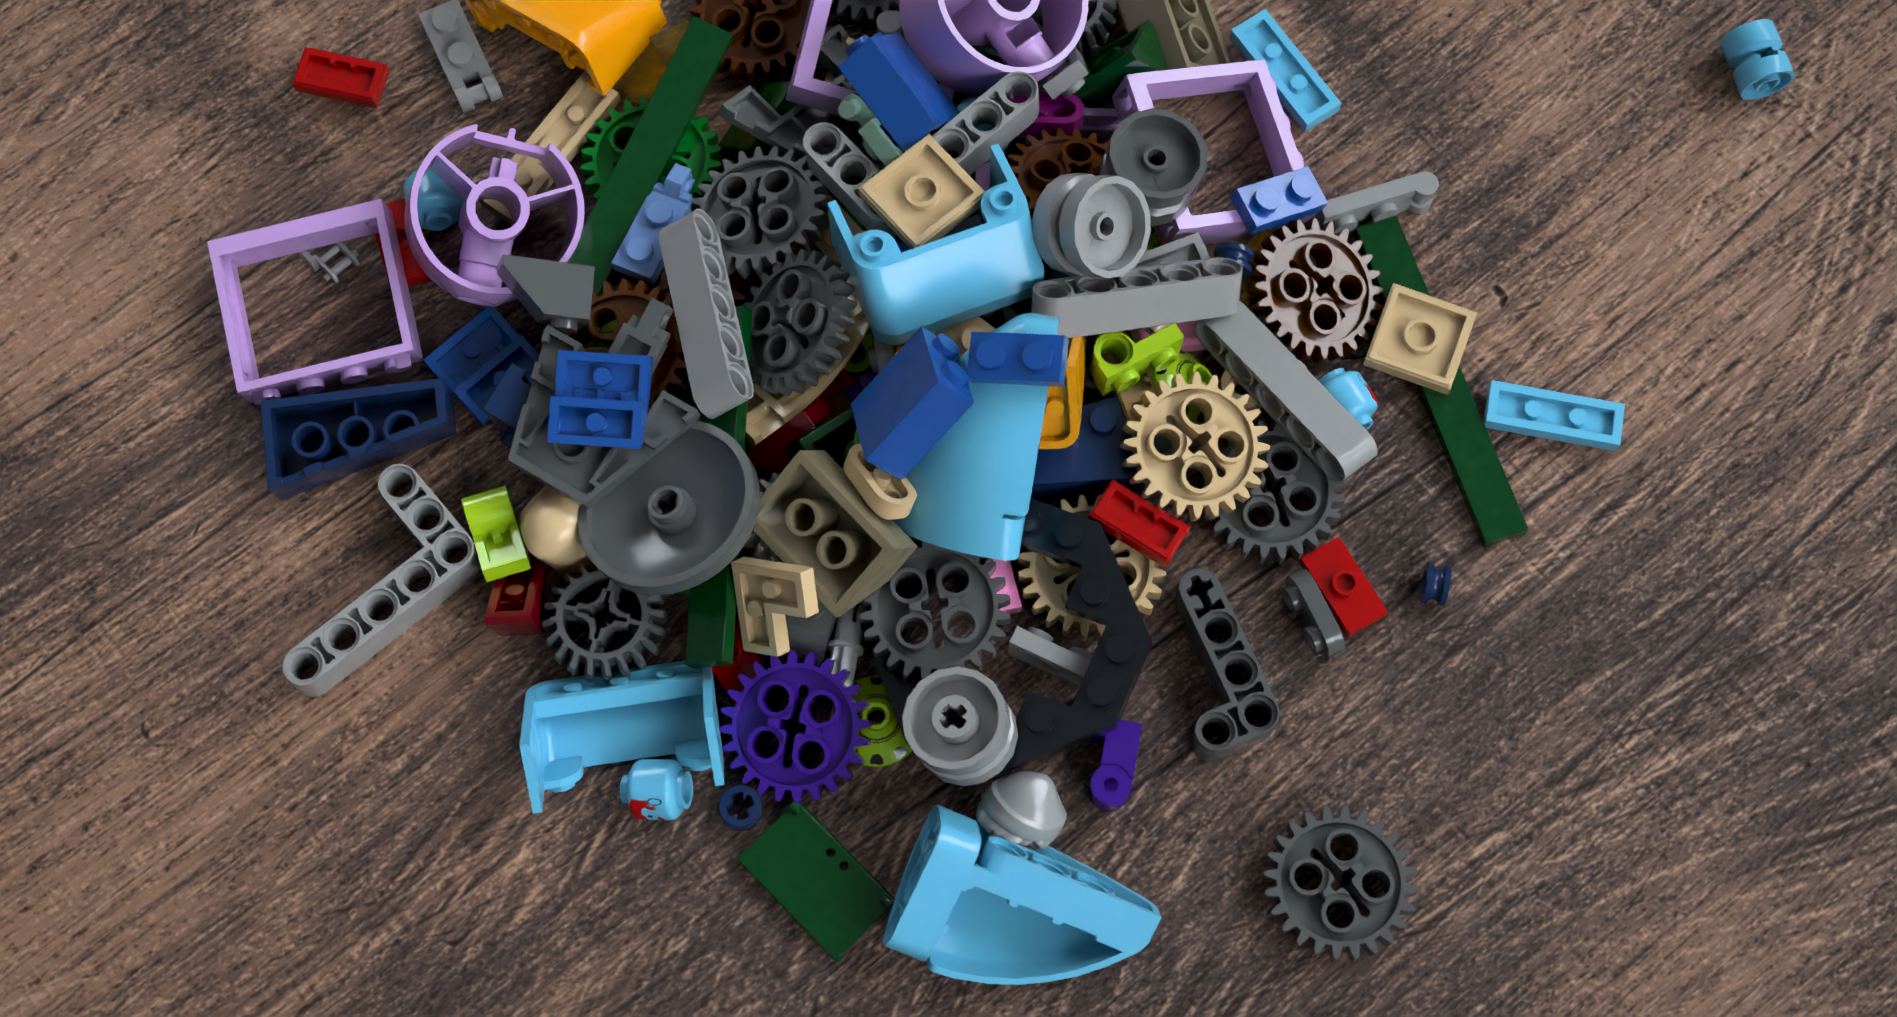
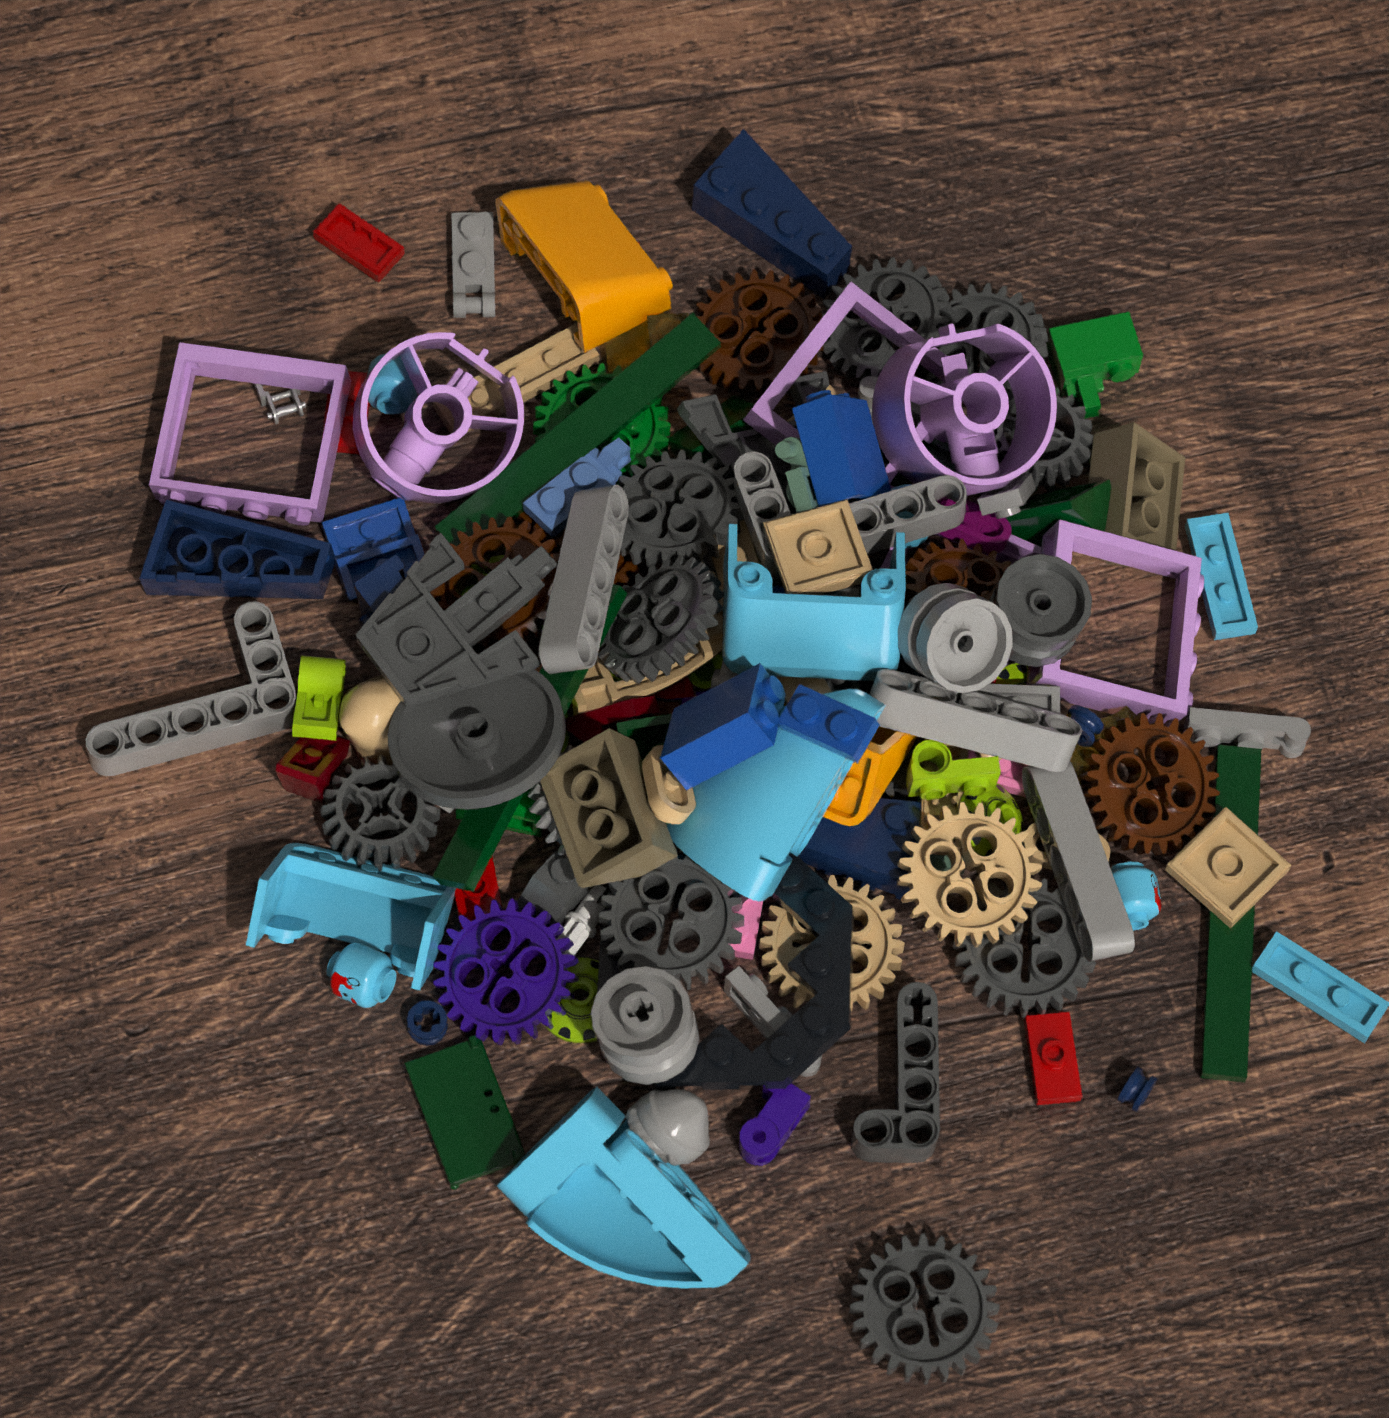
camera: 20 degrees right, 5 degrees down
dark grey slope [497,254,595,334] -> none
blue slope [547,350,653,449] -> none
tan plate [731,557,819,657] -> none
red plate [1088,479,1191,568] -> none
plate [1230,166,1328,235] -> none
dark grey plate [1282,569,1345,658] -> none

